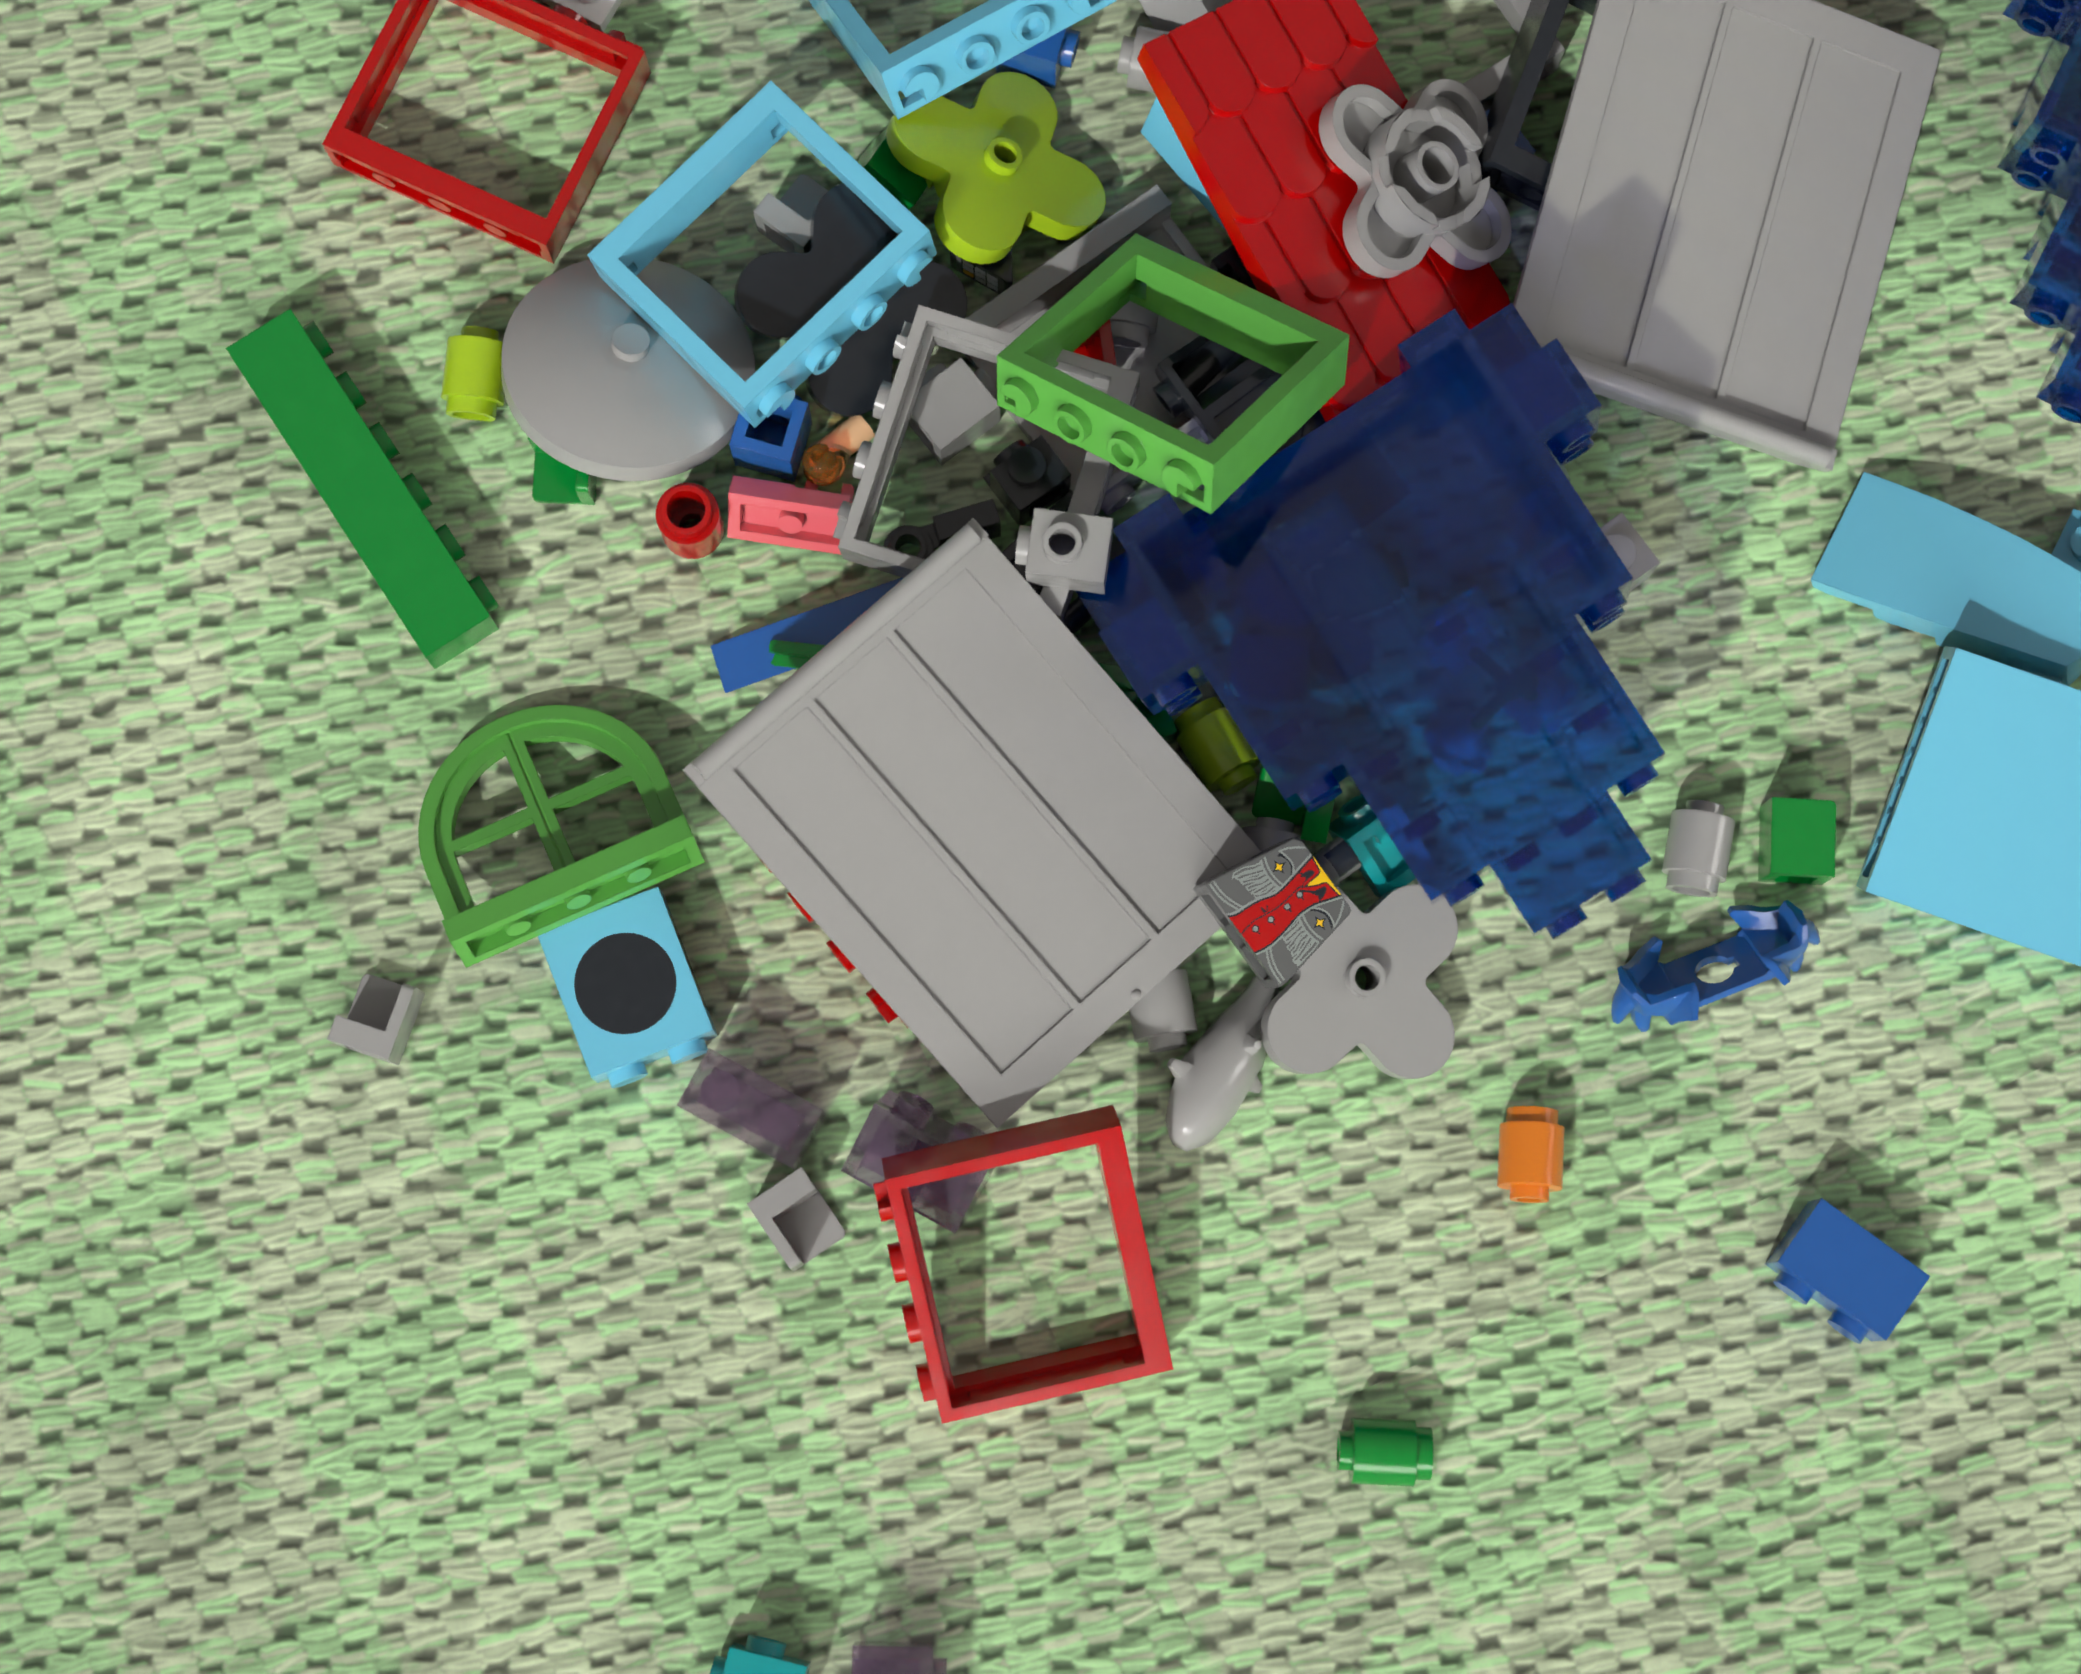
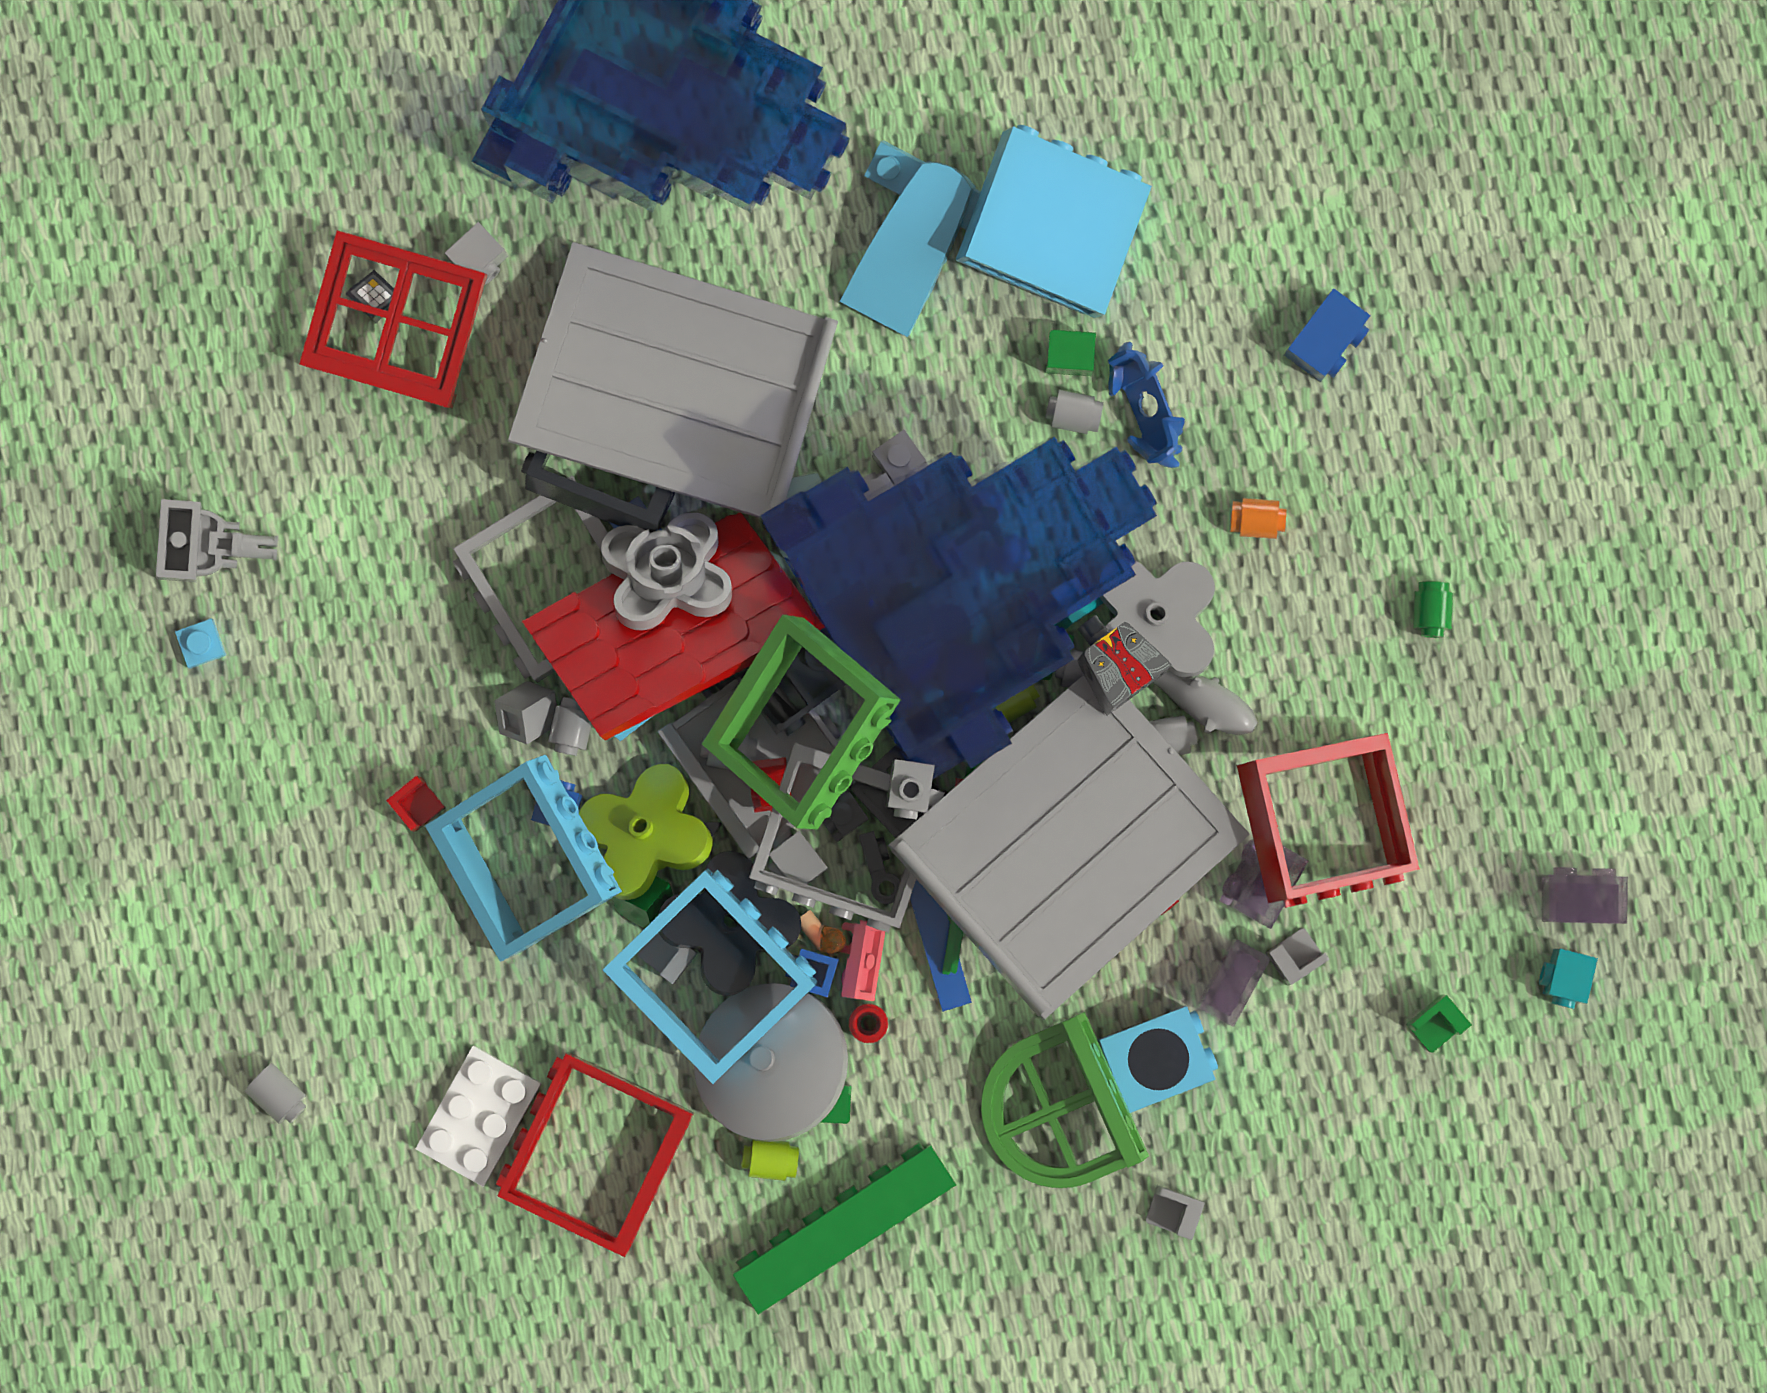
camera: 90 degrees left, 5 degrees up
none -> green panel [1406,994,1472,1053]

